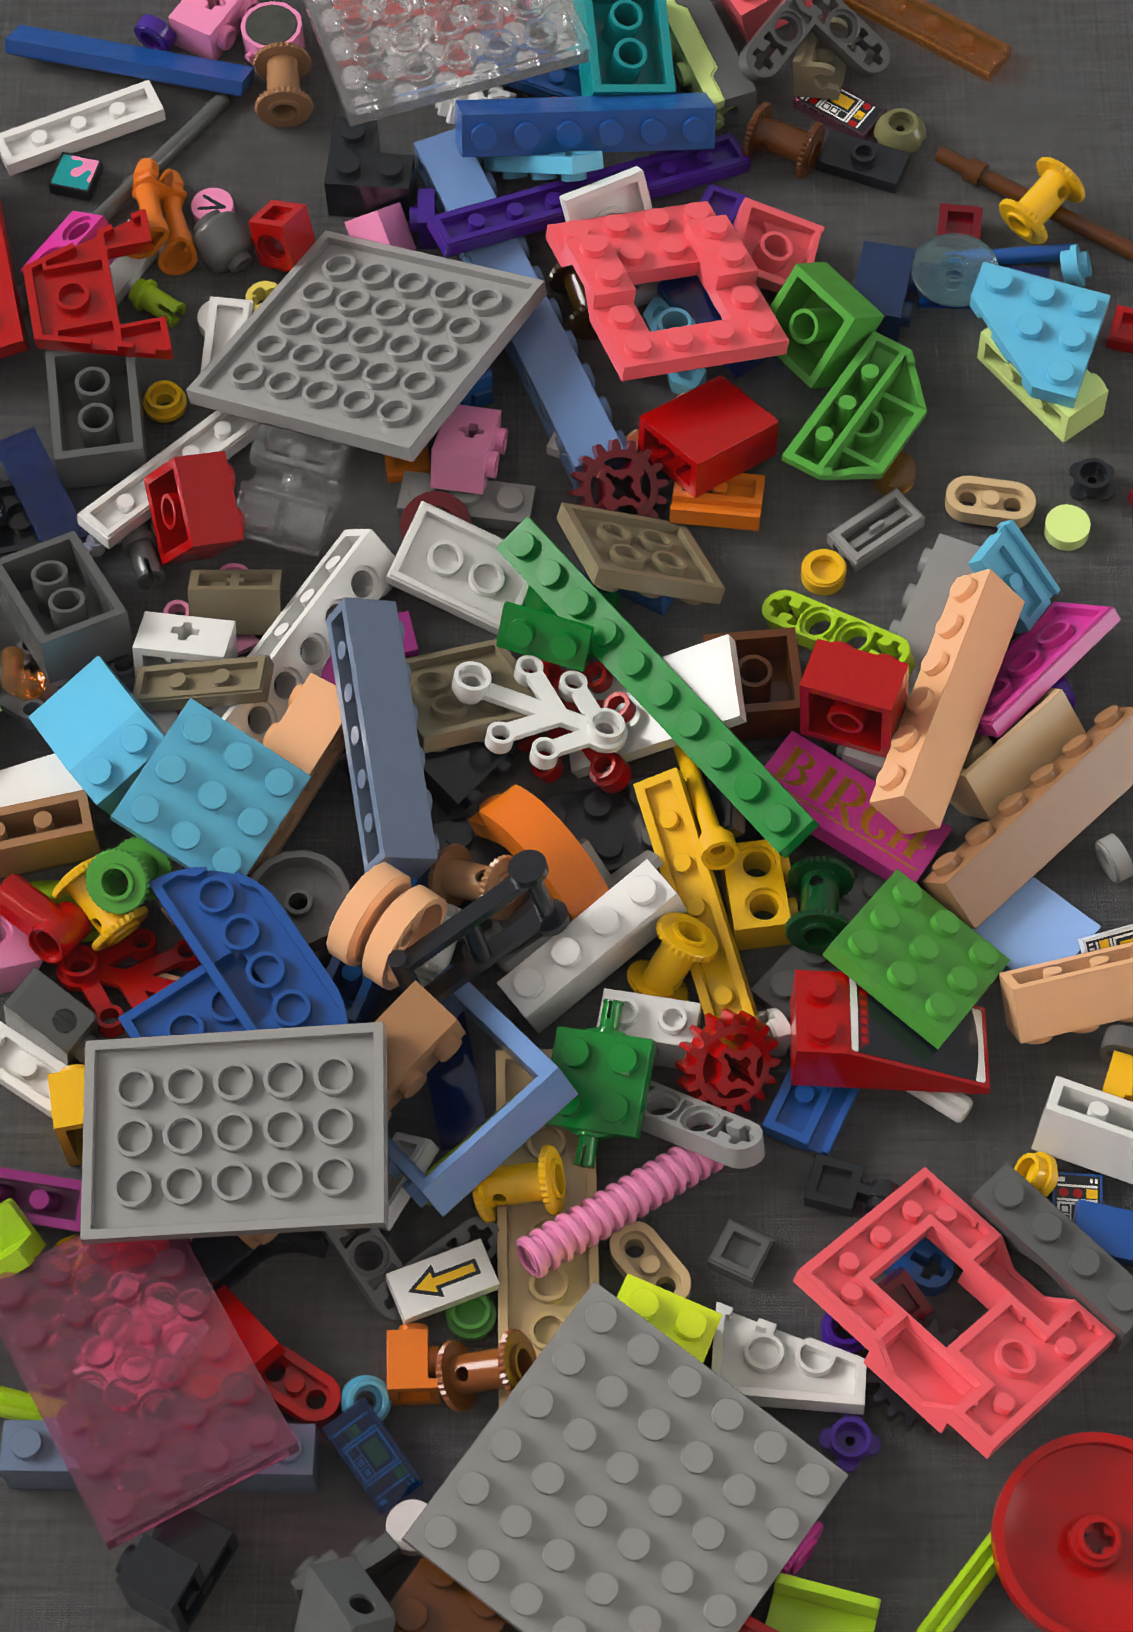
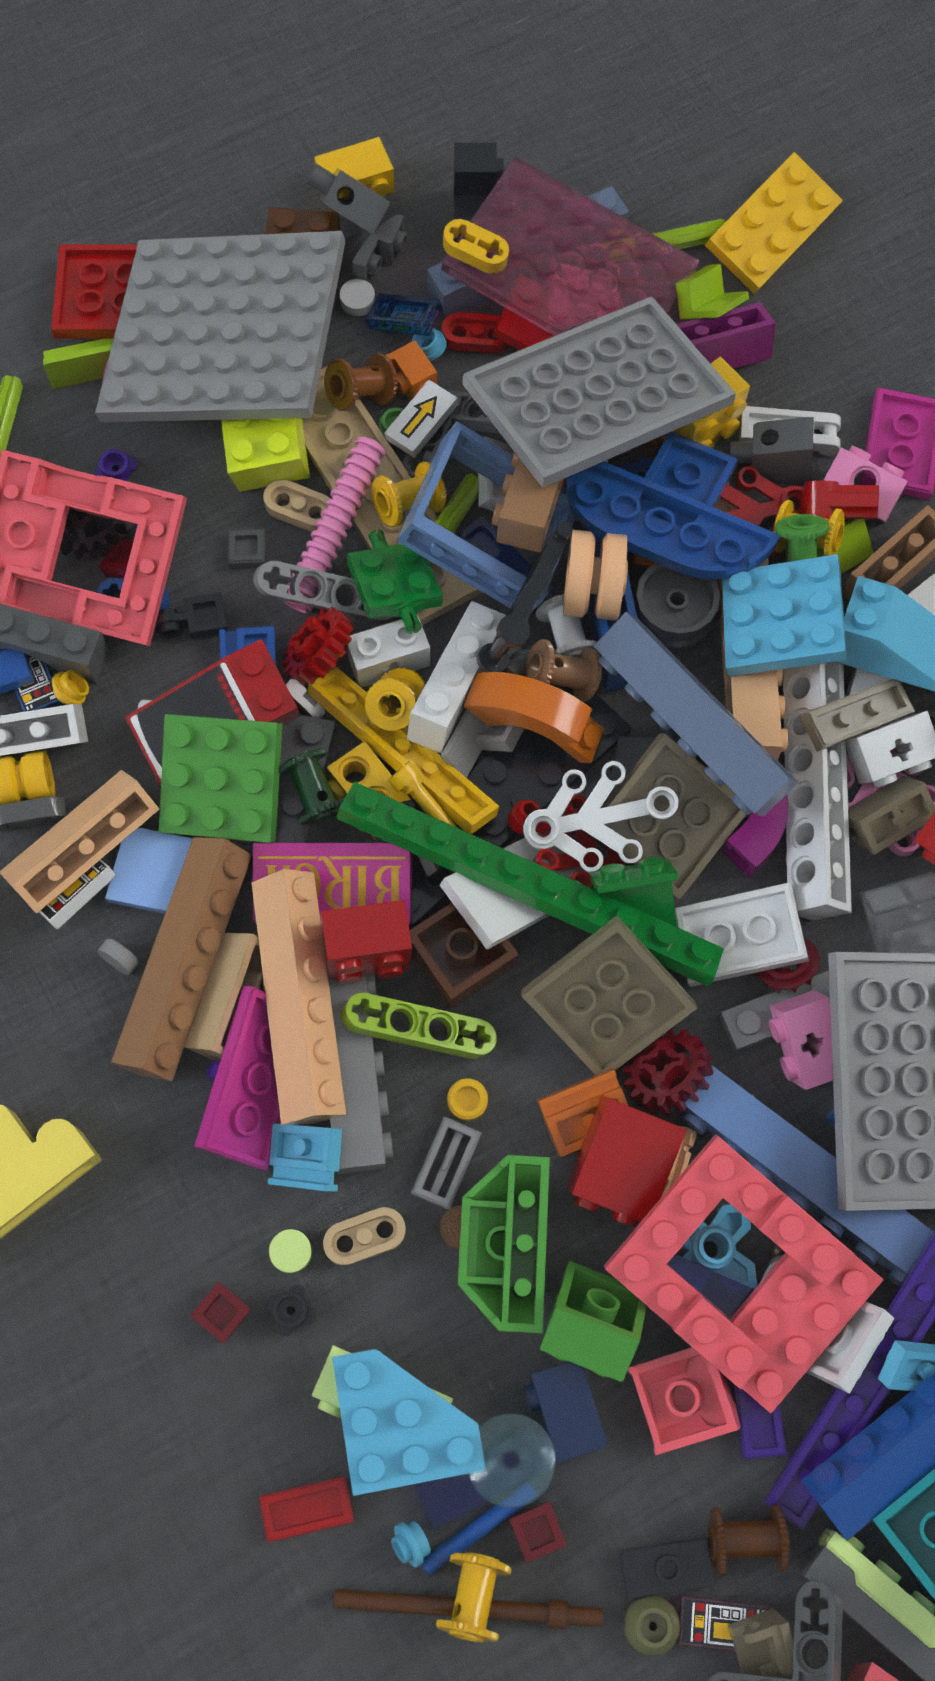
camera: 145 degrees right, 10 degrees up
white wing [711,1301,866,1415] -> none
none -> yellow beam [443,219,509,274]

